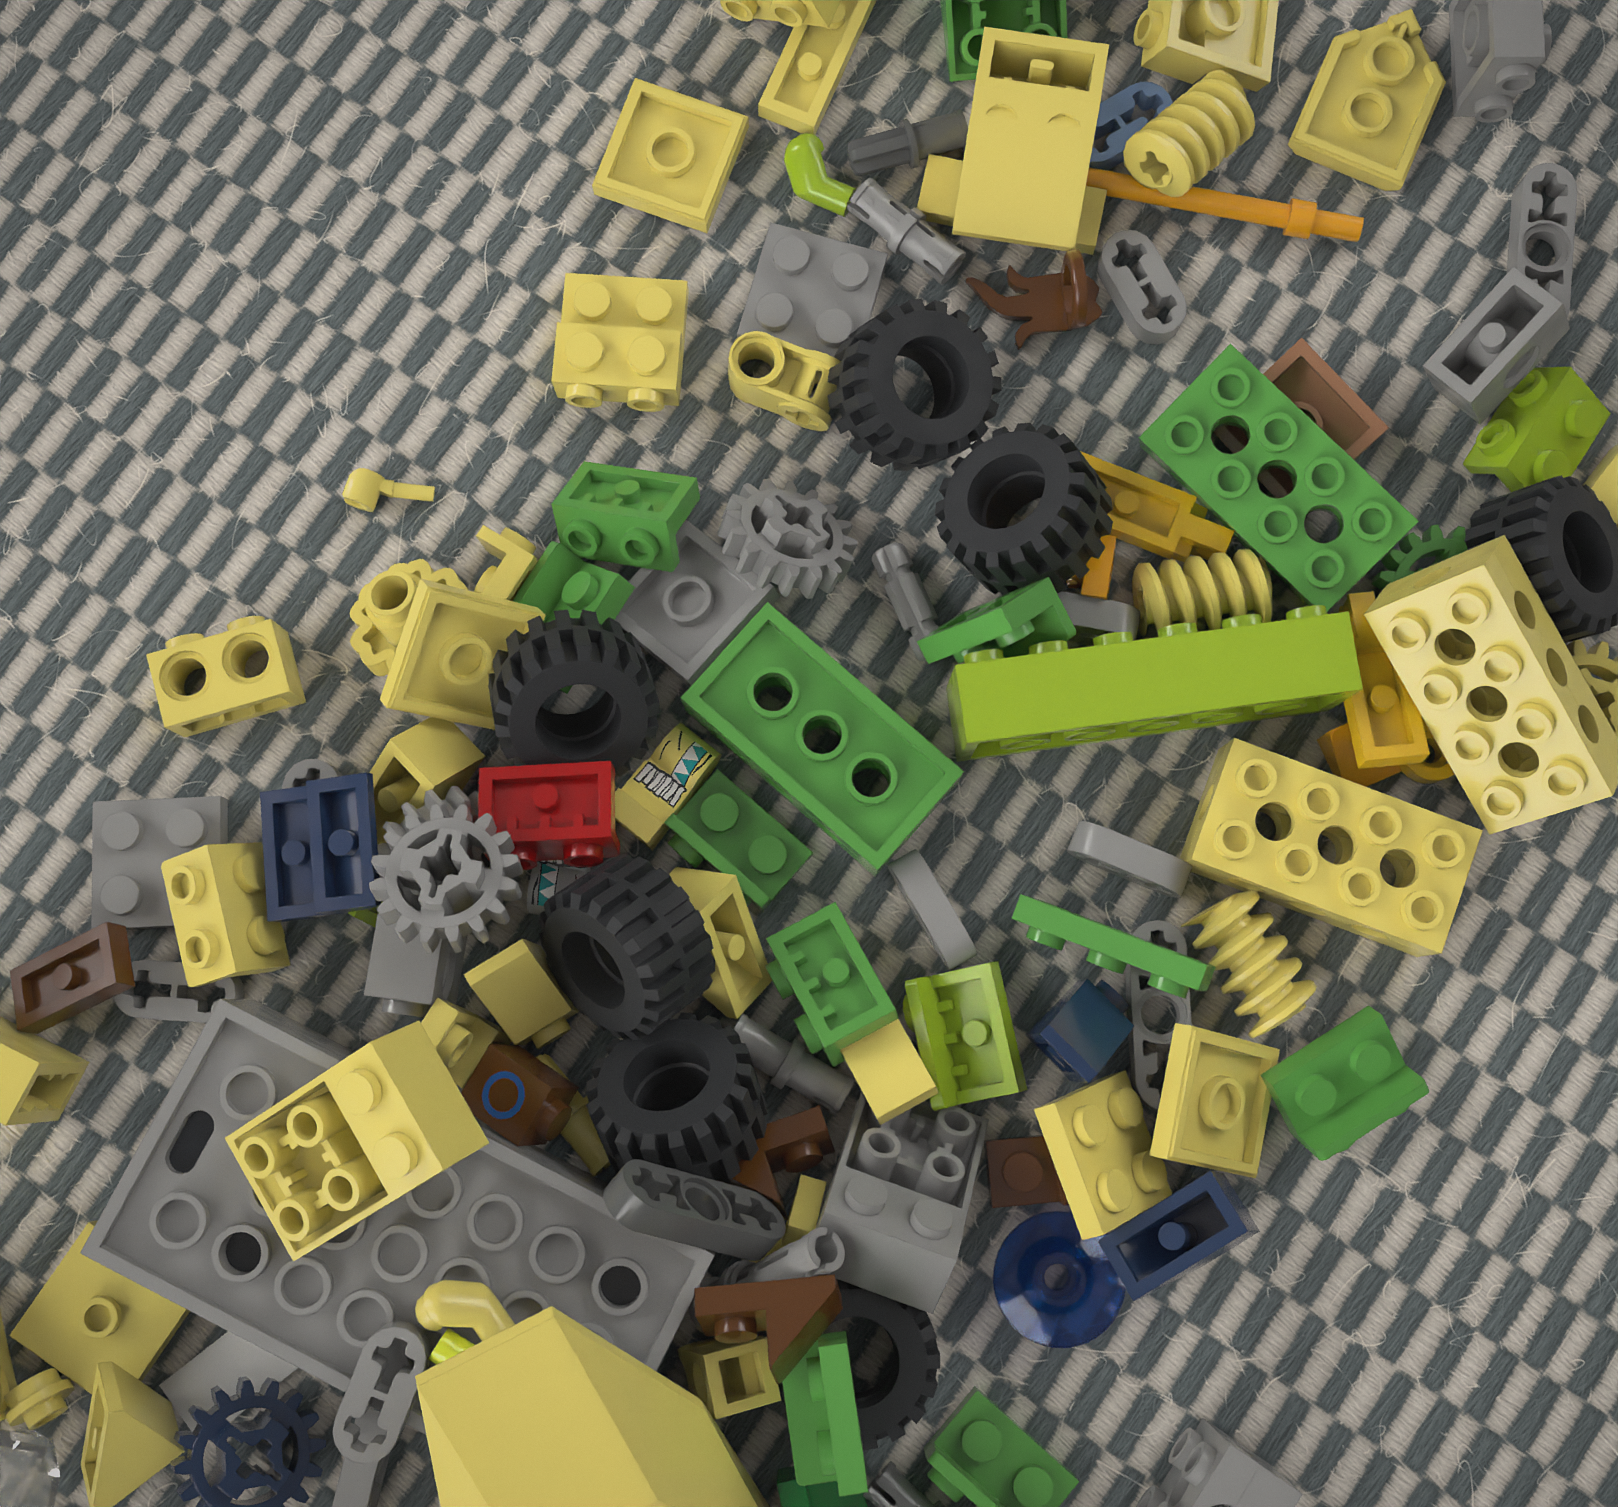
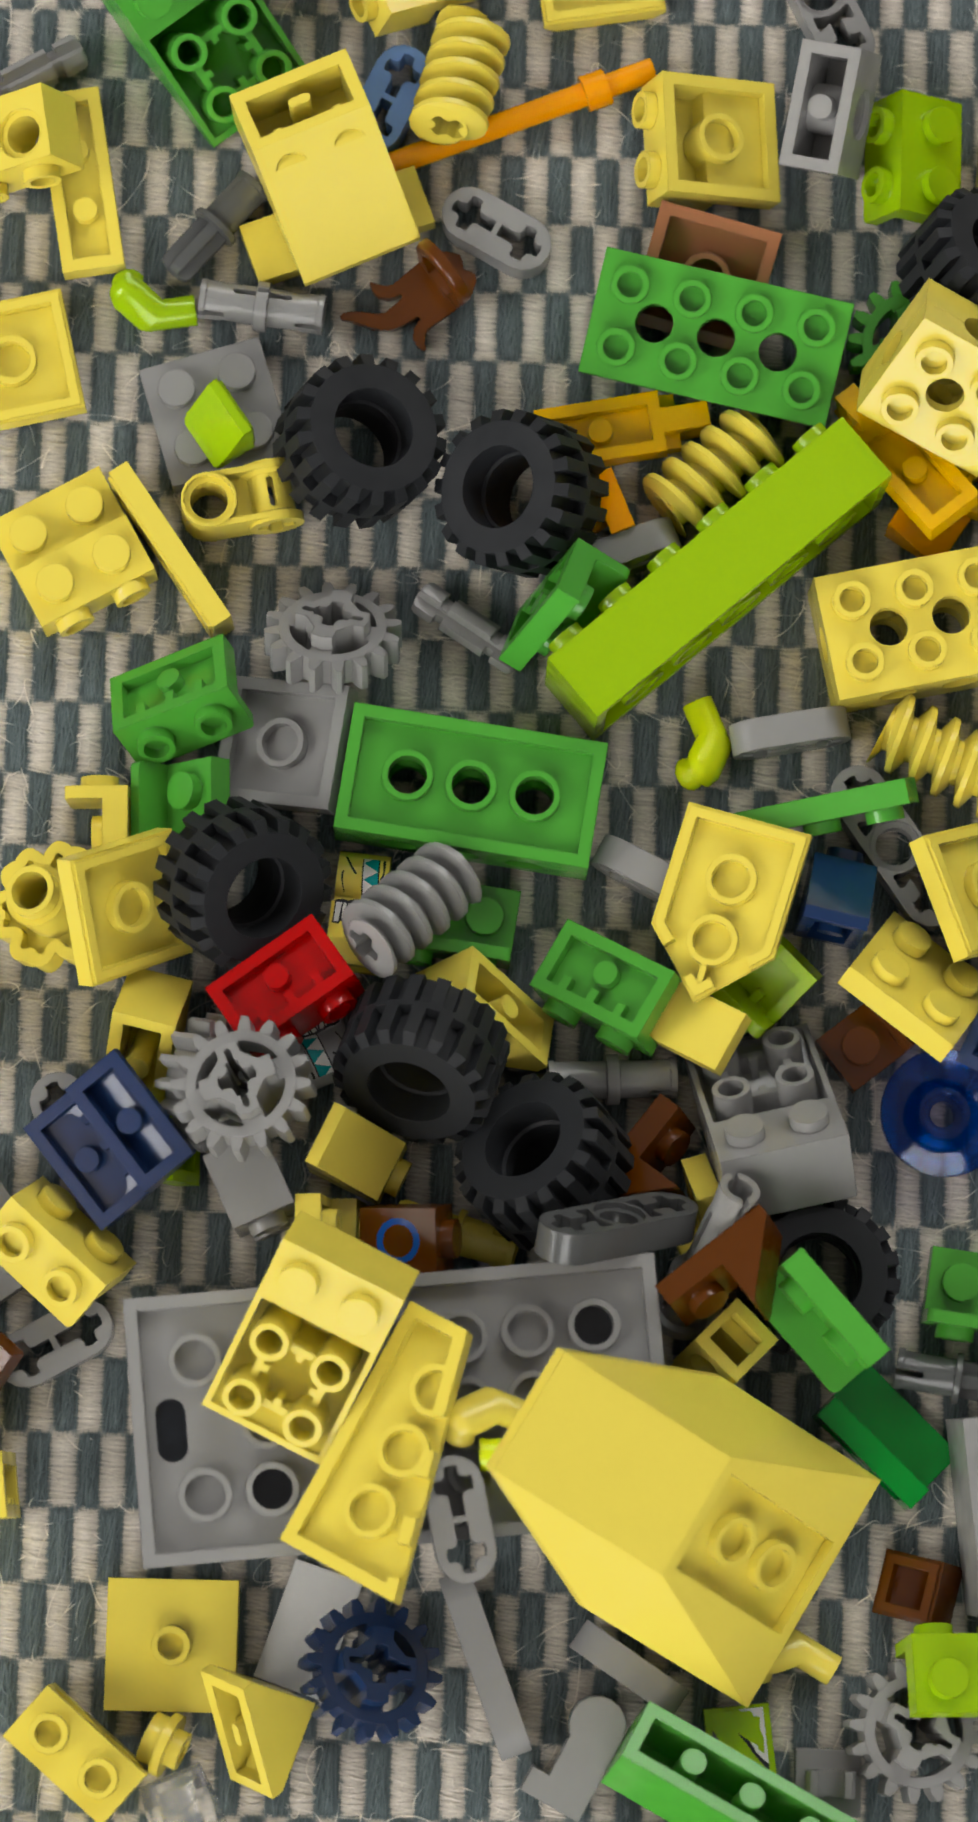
camera: 35 degrees left, 0 degrees up
none -> light yellow tile [108,461,234,638]
none -> lime slope [184,378,256,469]
none -> light yellow wing [280,1300,473,1606]
none -> light grey piece [341,842,482,978]
none -> light yellow plate [631,71,781,211]
none -> light yellow tile [651,802,813,1003]
none -> neon yellow arm [675,696,731,791]

